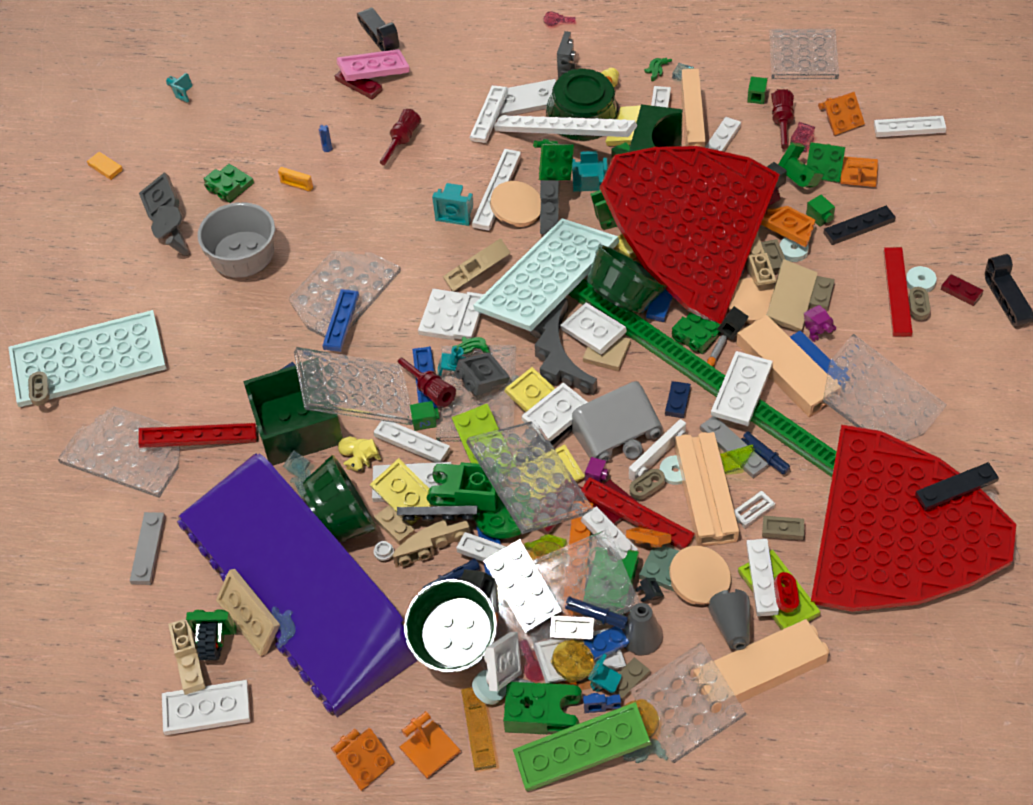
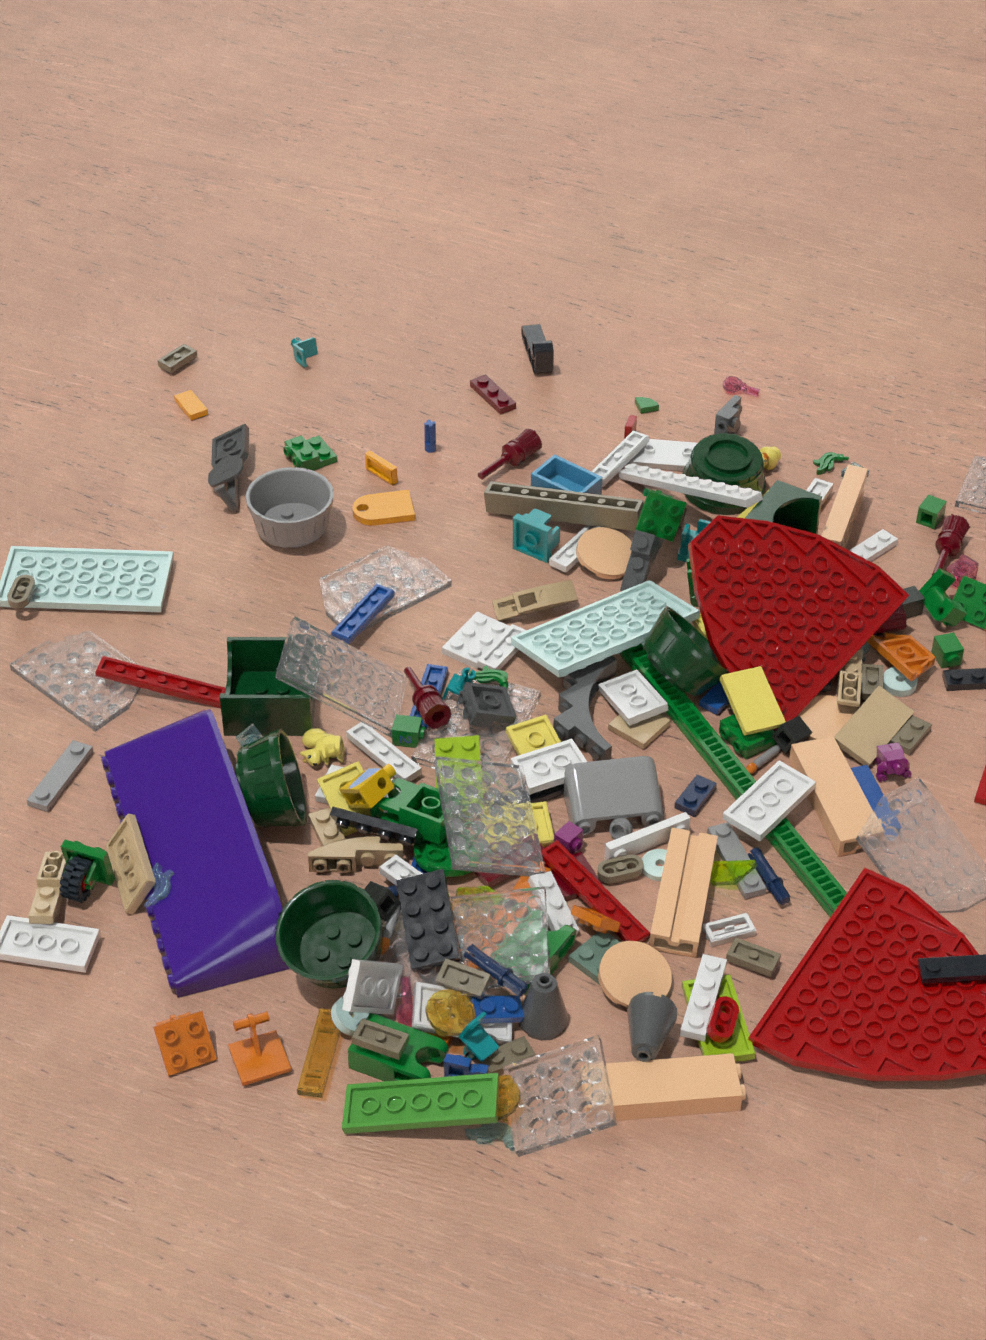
camera: 15 degrees right, 10 degrees down
bright pink plate [337,49,409,81] -> none
white plate [374,541,394,561] -> none
black tile [636,578,664,602] -> none
none -> dark tan plate [157,344,198,373]
none -> yellow torso [339,764,396,808]
none -> dark tan plate [352,1019,409,1060]
none -> light orange tile [353,490,415,526]
none -> dark tan brick [484,481,644,531]
none -> dark azure piece [531,454,603,495]
none -> tile [624,415,637,439]
none -> tile [635,397,659,414]
none -> light yellow tile [720,666,786,736]

